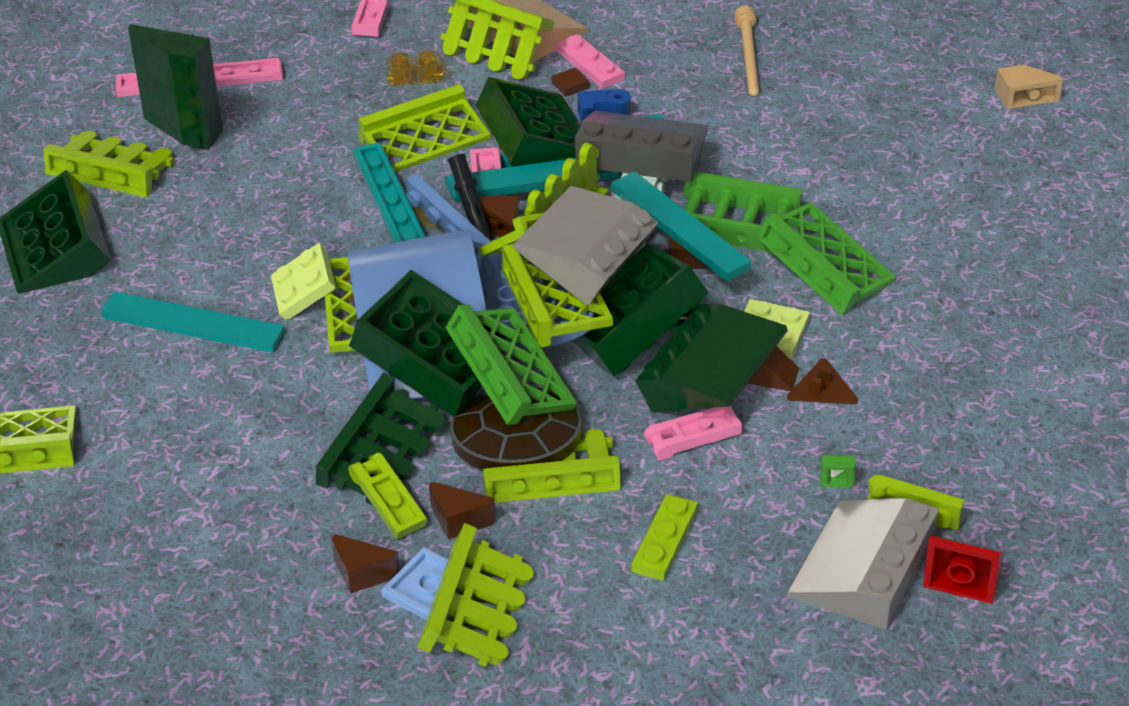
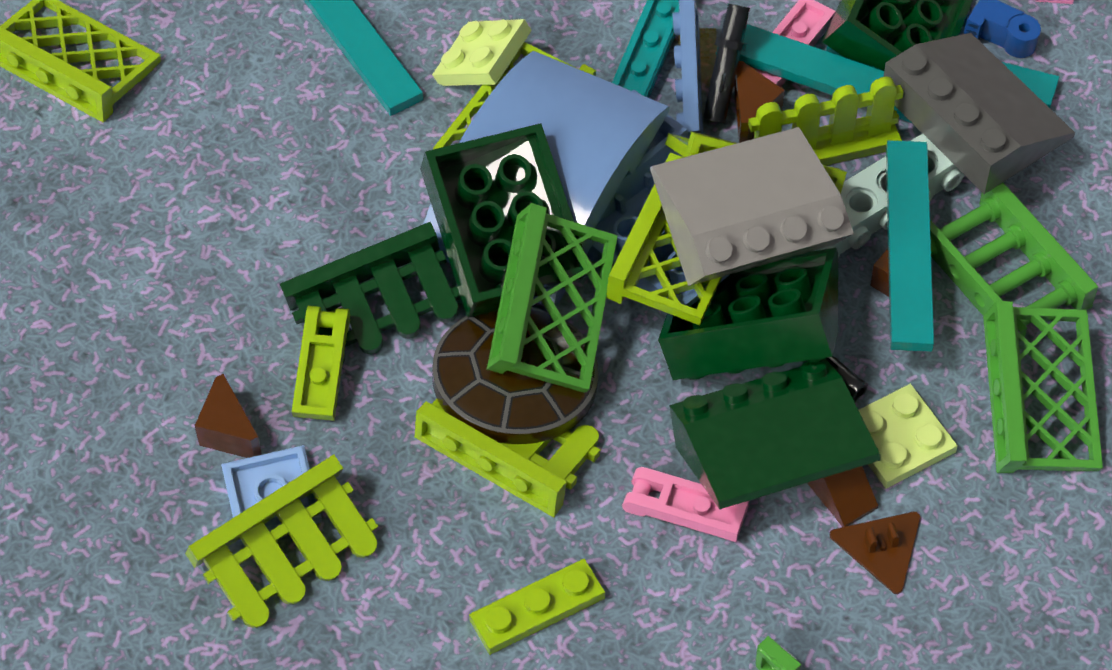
camera: 40 degrees right, 15 degrees up
reddish brown slope [429,481,496,540] -> none

